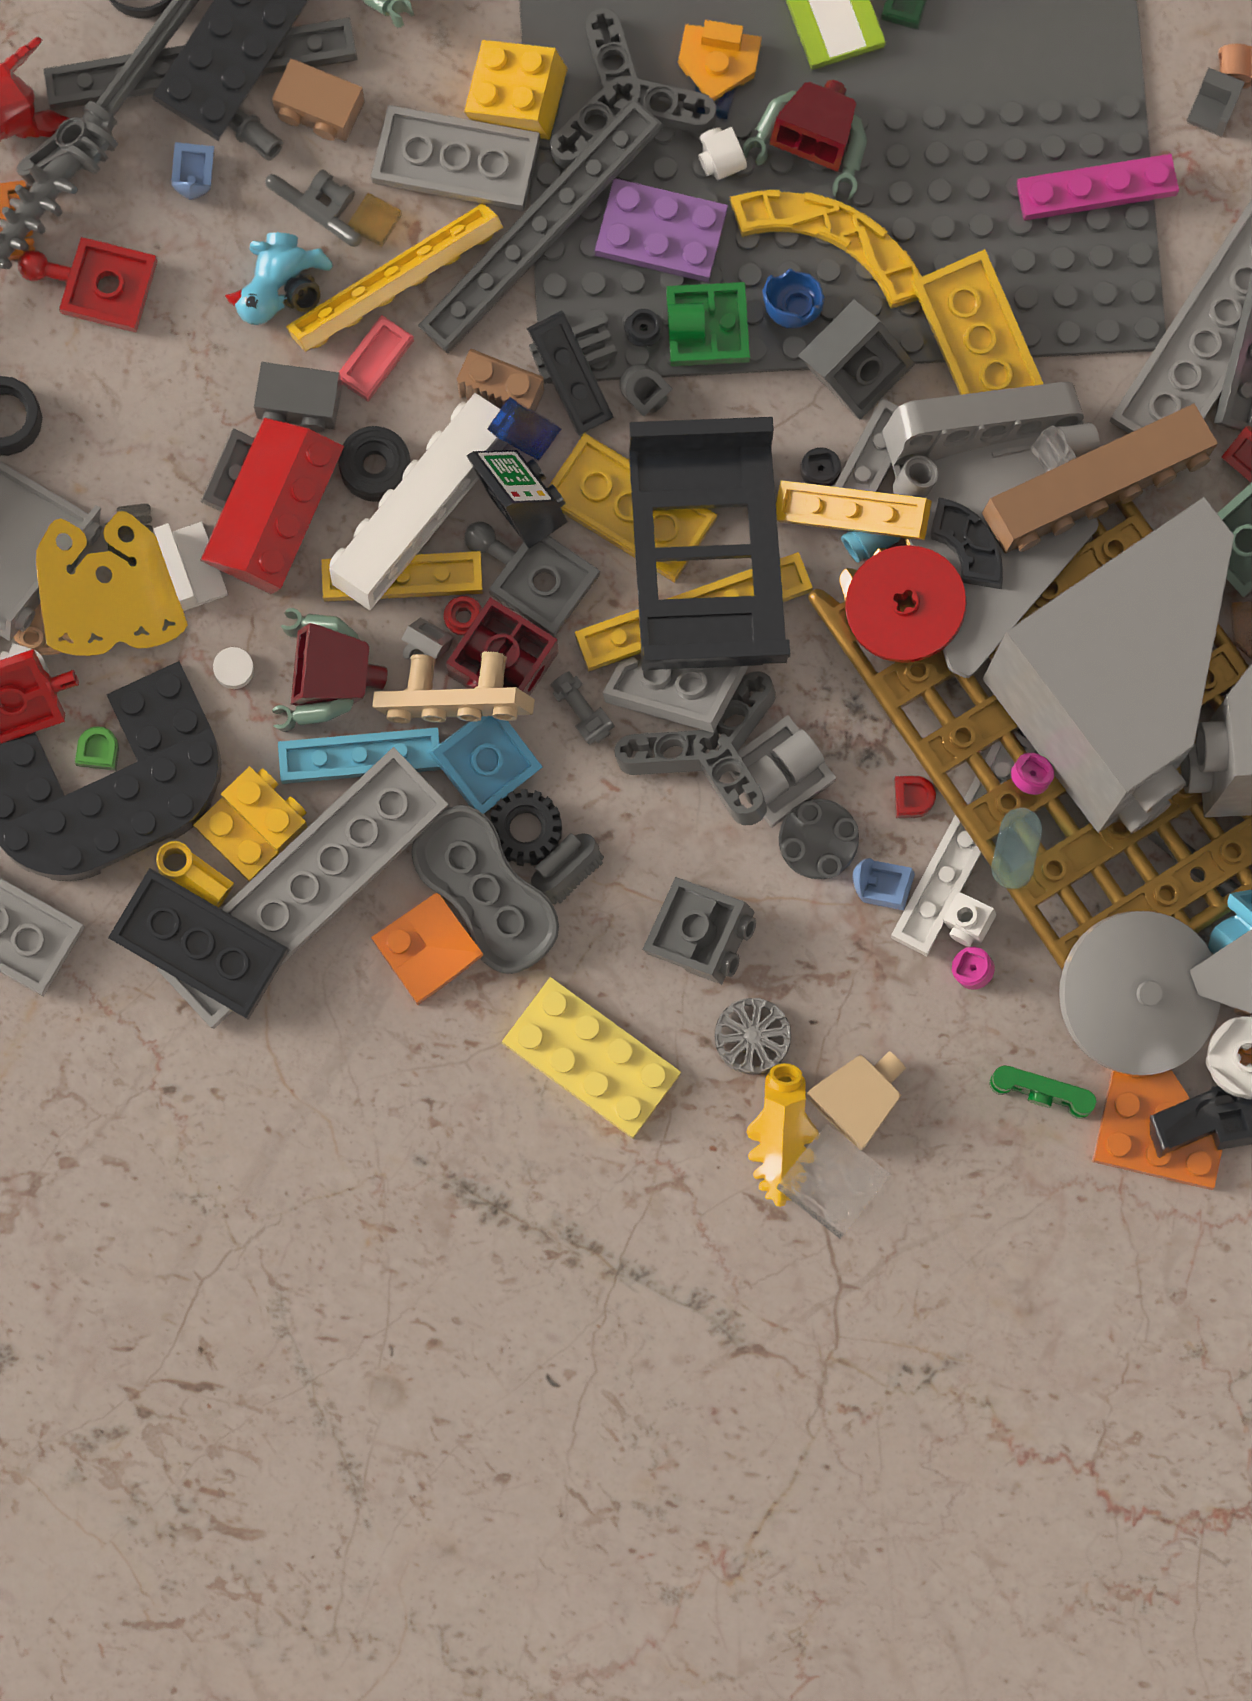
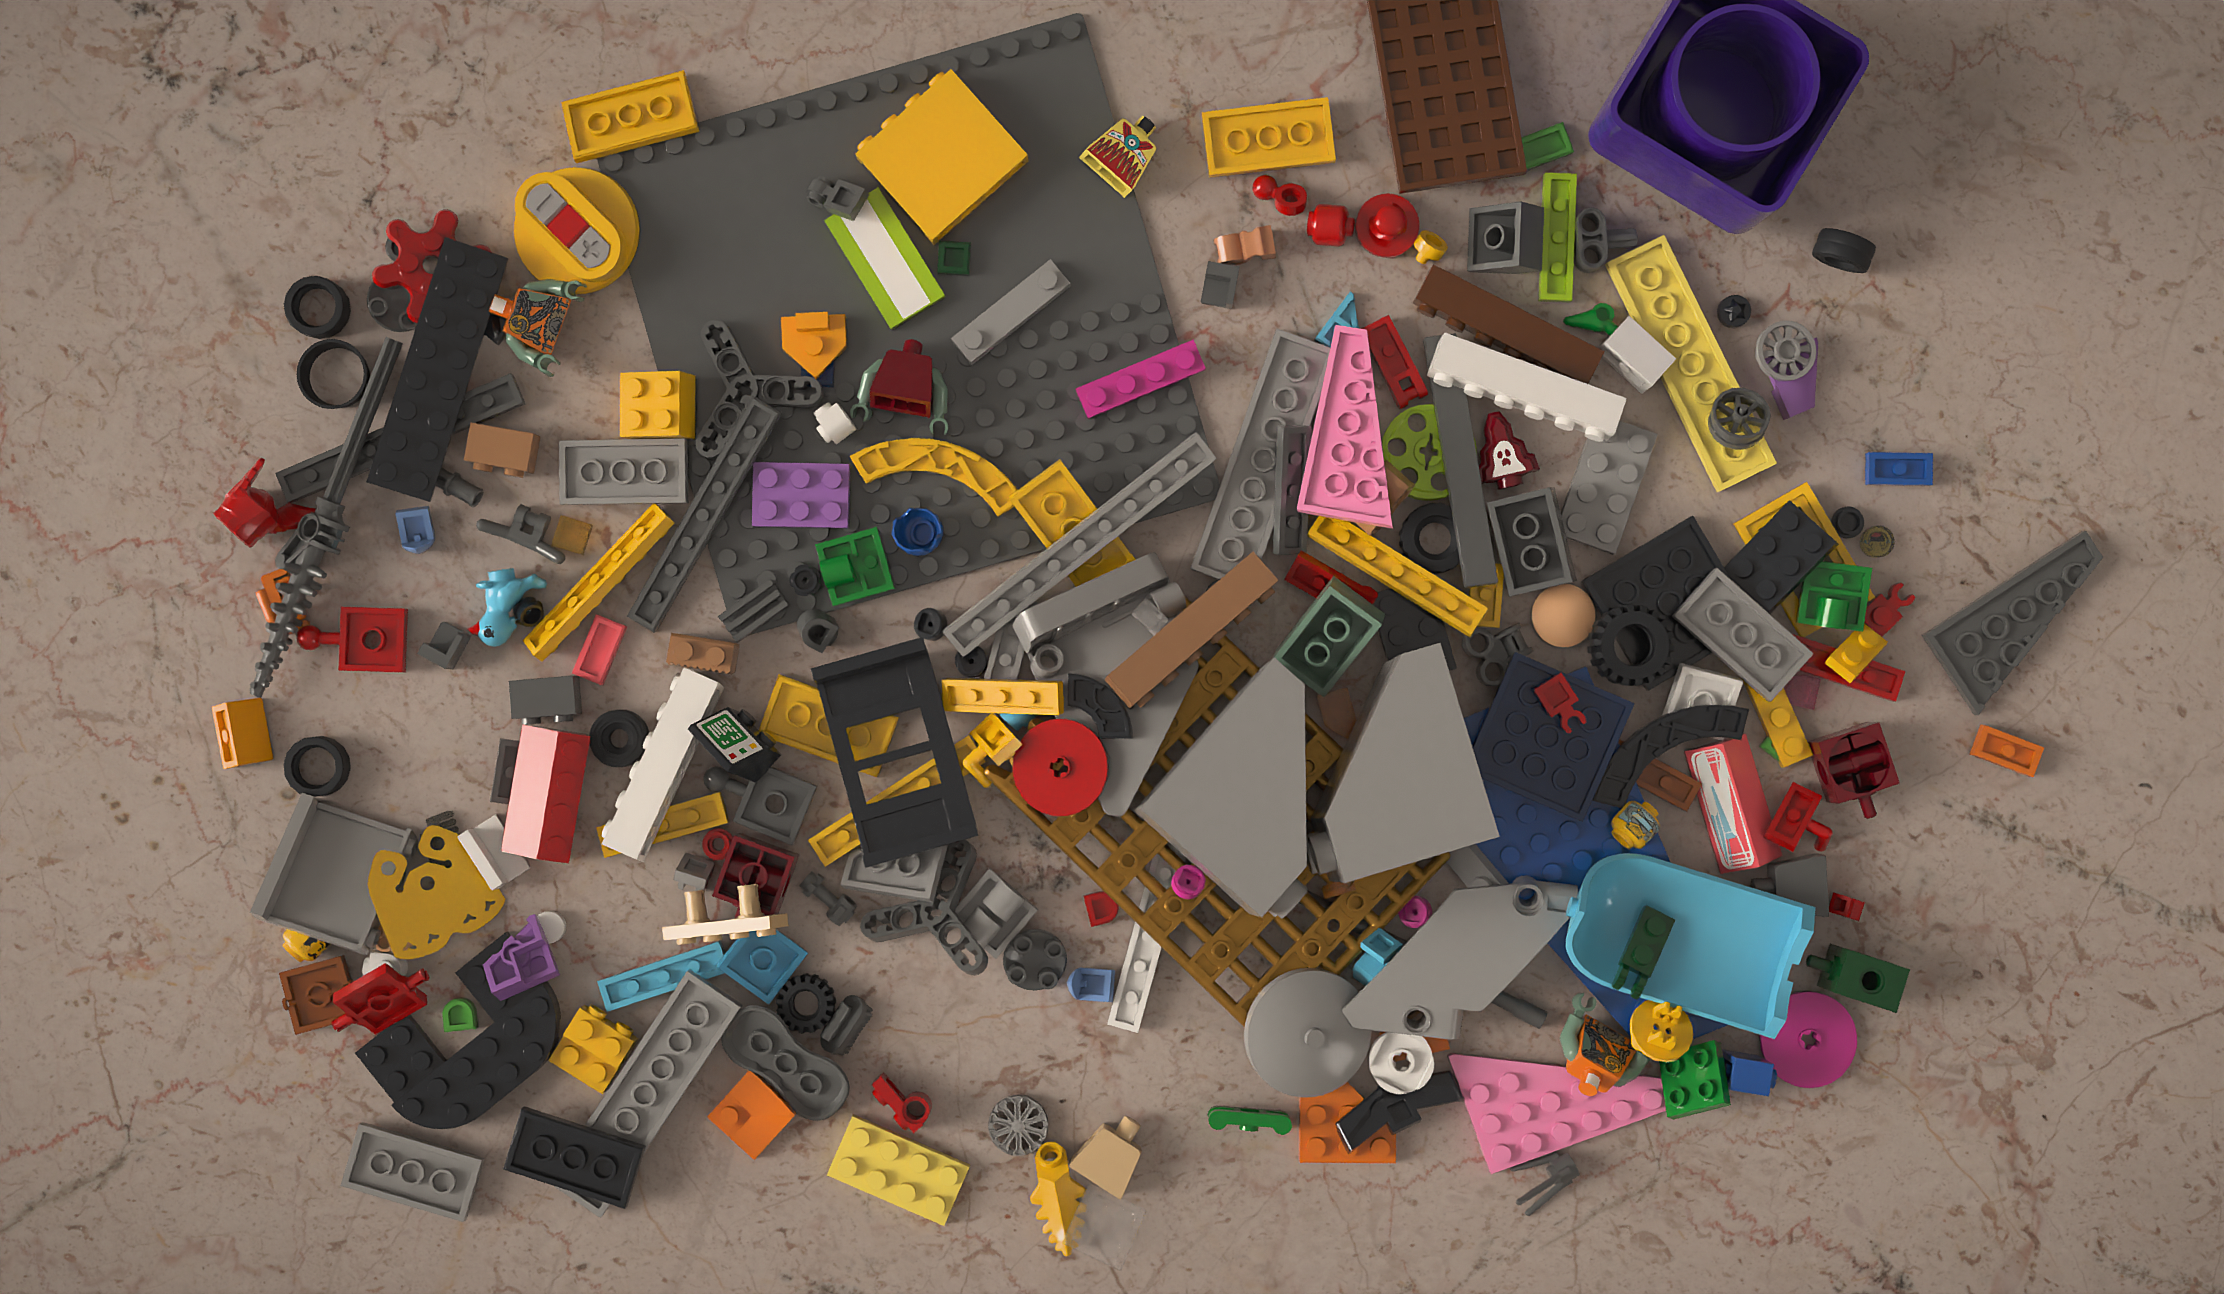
camera: 10 degrees left, 10 degrees up
yellow piece [156,841,235,908] -> none
dark red torso [272,608,388,732] -> none
clear blue tile [487,397,562,461] -> none
black tile [526,310,614,435] -> none
dark grey plate [642,877,756,985] -> none
dark grey slope [798,299,915,420] -> none
white plate [943,892,997,947] -> none
dark pink tile [952,947,995,990] -> none
clear light blue tile [991,808,1042,889] -> none
none -> dark grey panel [417,622,471,669]
none -> medium lavender slope [483,914,560,1001]
none -> red plate [872,1072,932,1134]
none -> black tile [914,608,947,641]
none -> light grey plate [943,432,1217,657]
none -> light grey plate [951,259,1071,365]
none -> yellow plate [963,713,1022,788]
none -> clear orange tile [1321,881,1356,899]

